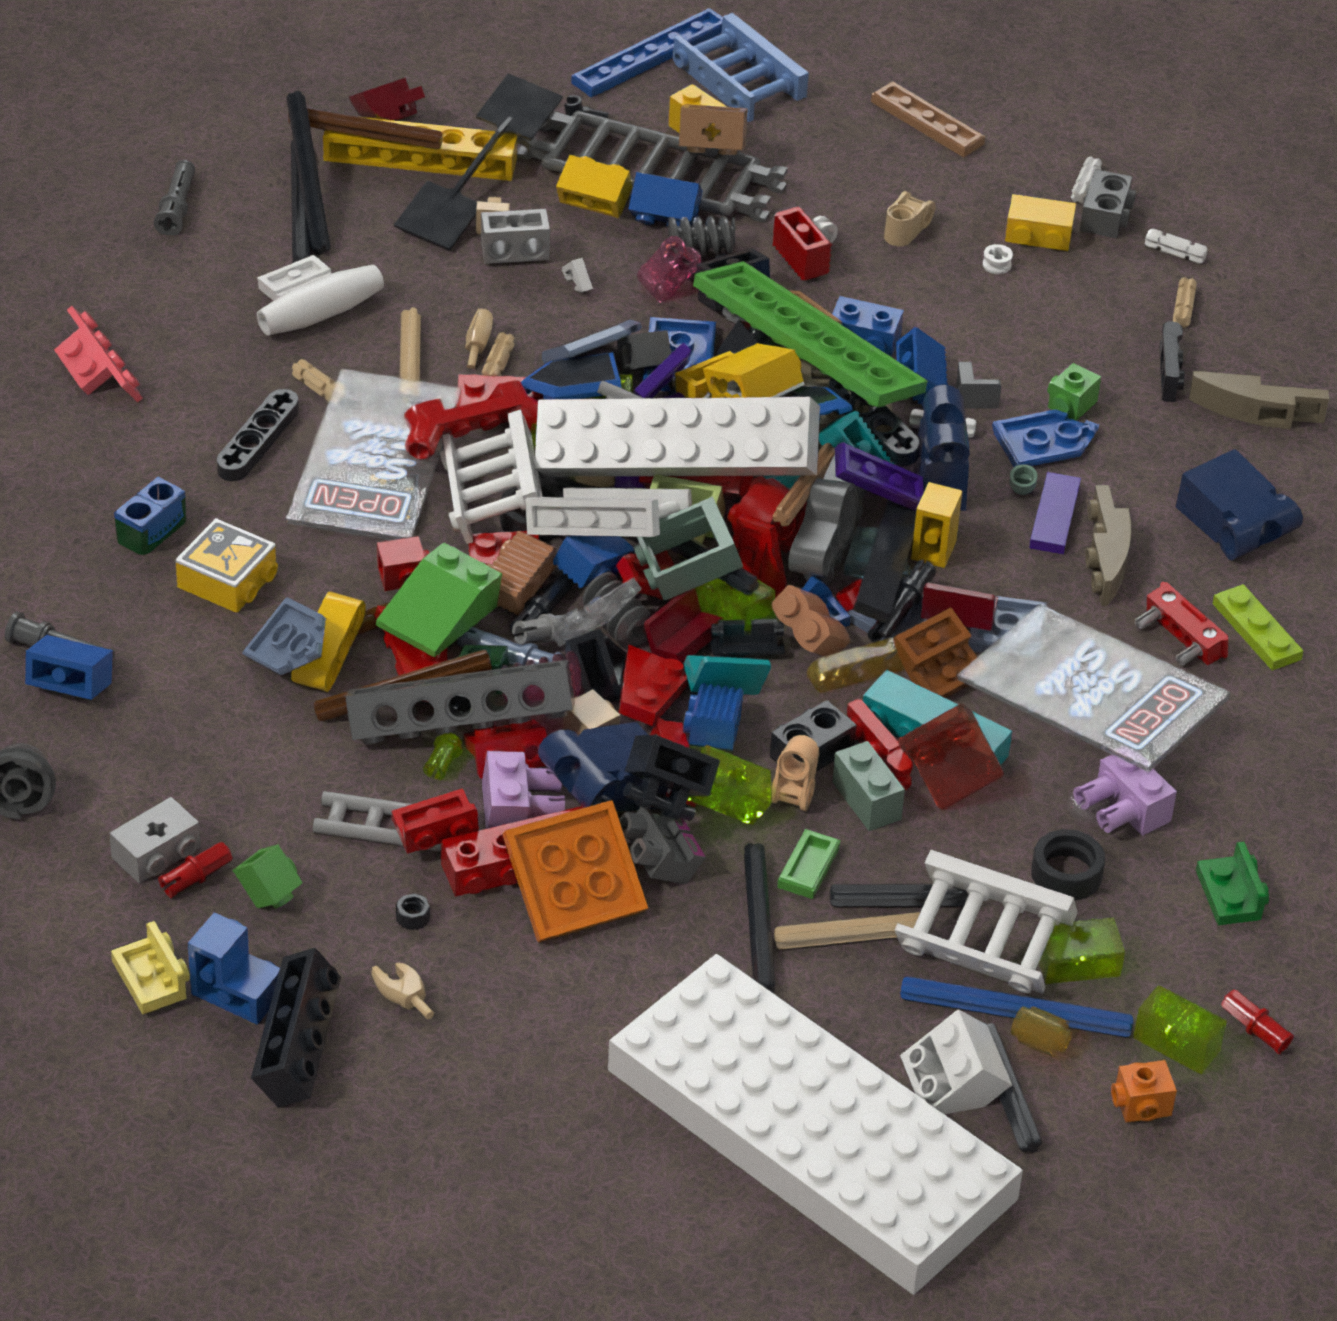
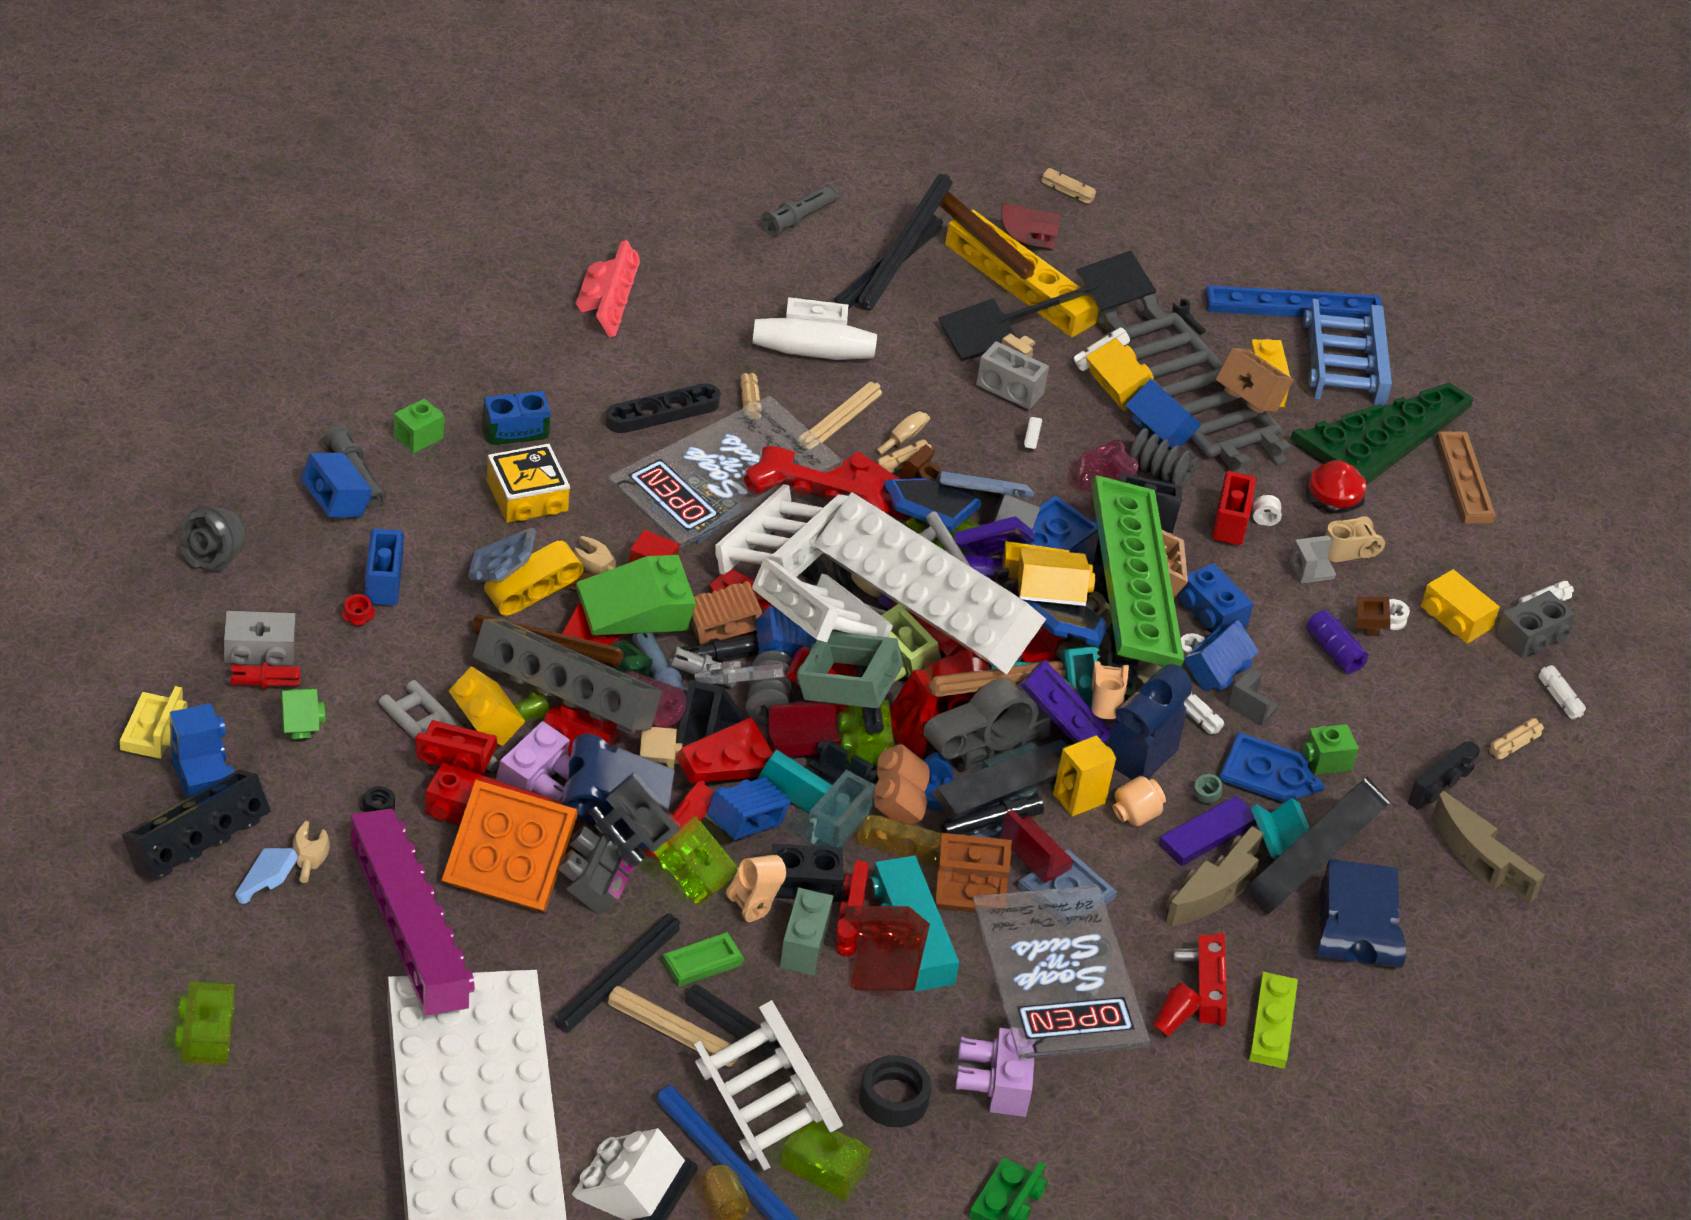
camera: 35 degrees right, 0 degrees up
none -> clear neon green brick [175,981,235,1065]
none -> light blue tile [235,848,298,904]
none -> red plate [342,594,375,626]
none -> magenta brick [350,808,475,1016]
none -> blue brick [365,529,404,605]
none -> bright green brick [393,398,445,454]
none -> yellow brick [449,666,526,746]
none -> tan hand [573,536,616,575]
none -> clear light blue brick [806,770,876,848]
none -> reddish brown tile [898,444,941,480]
none -> tan axle [1042,168,1096,204]
none -> white axle [1073,327,1130,371]
none -> light nougat piece [1091,661,1129,719]
none -> light nougat head [1112,776,1166,827]
none -> red cone [1152,982,1202,1037]
none -> black beam [1244,776,1391,914]
none -> teal panel [1251,798,1310,860]
none -> light grey panel [1289,536,1336,584]
none -> dark green wing [1290,383,1474,485]
none -> red hair [1305,460,1366,512]
none -> dark purple axle [1306,609,1369,674]
none -> reddish brown tile [1356,597,1391,636]

